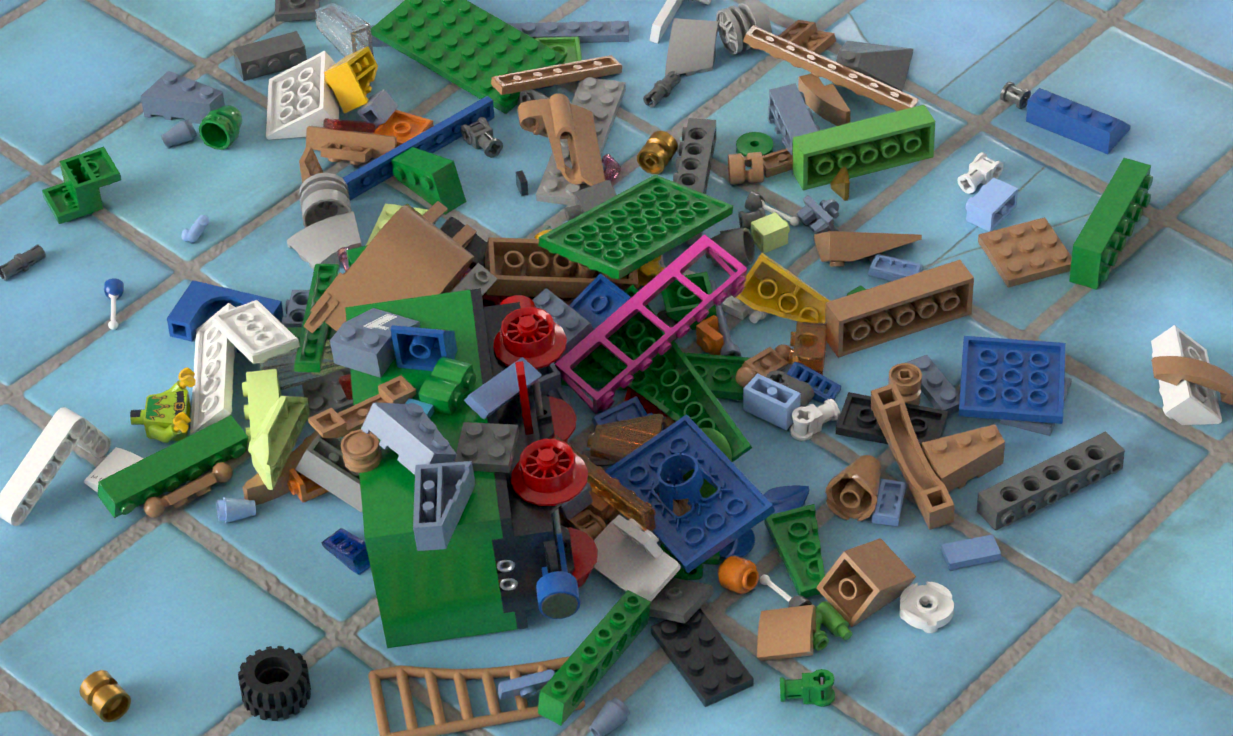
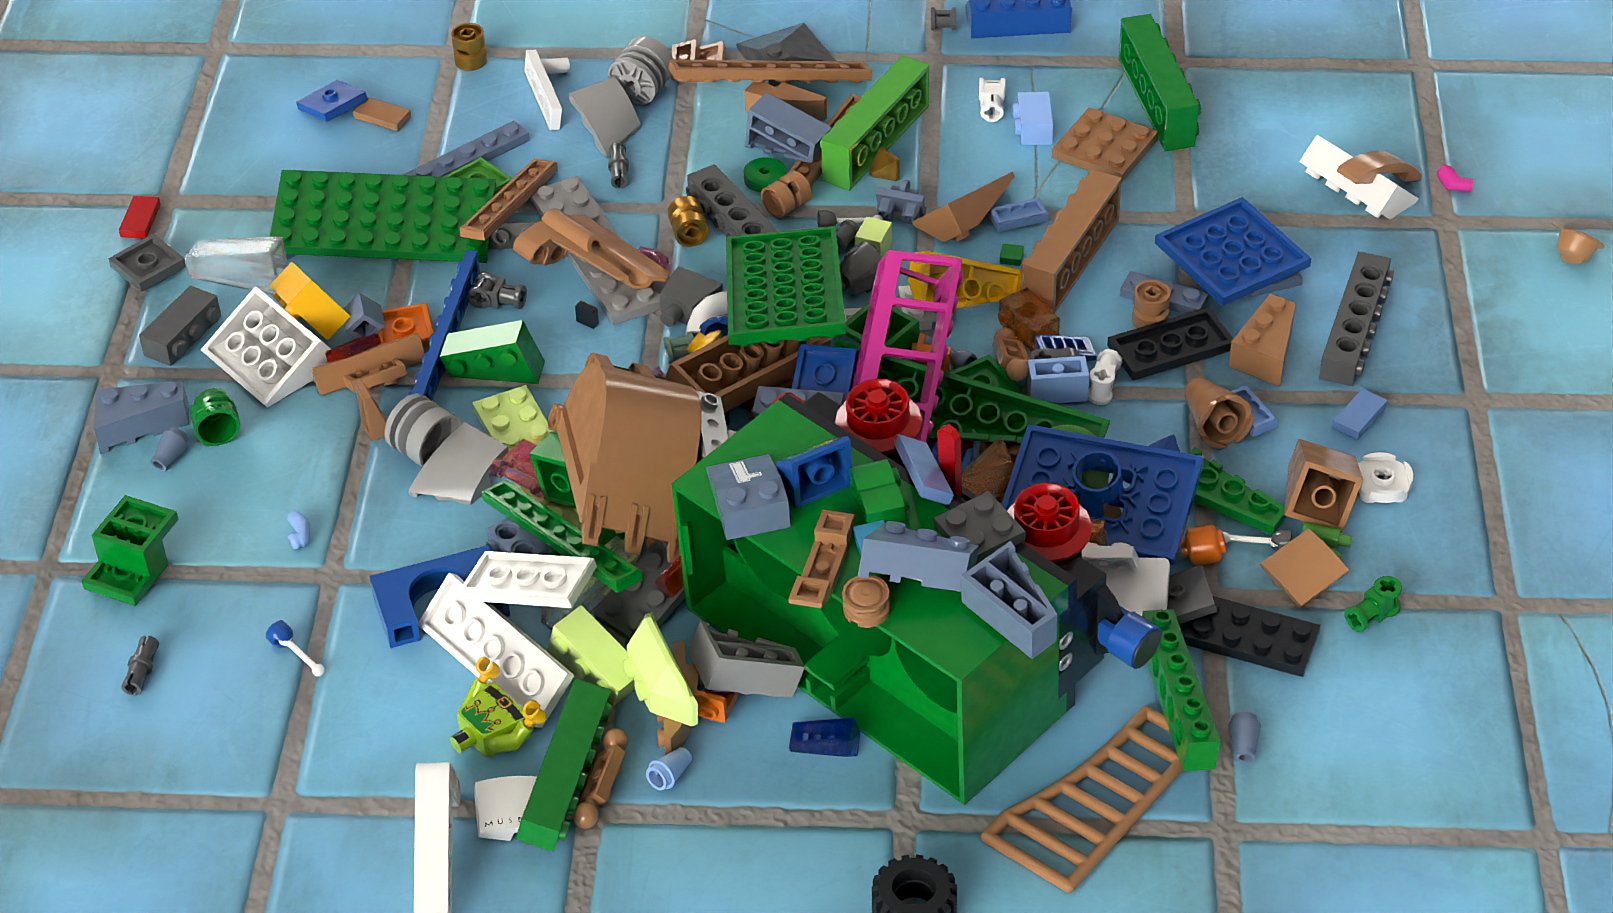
camera: 40 degrees left, 0 degrees up
medium blue plate [498,669,554,700] -> none
medium nougat arch [871,383,954,530] -> none

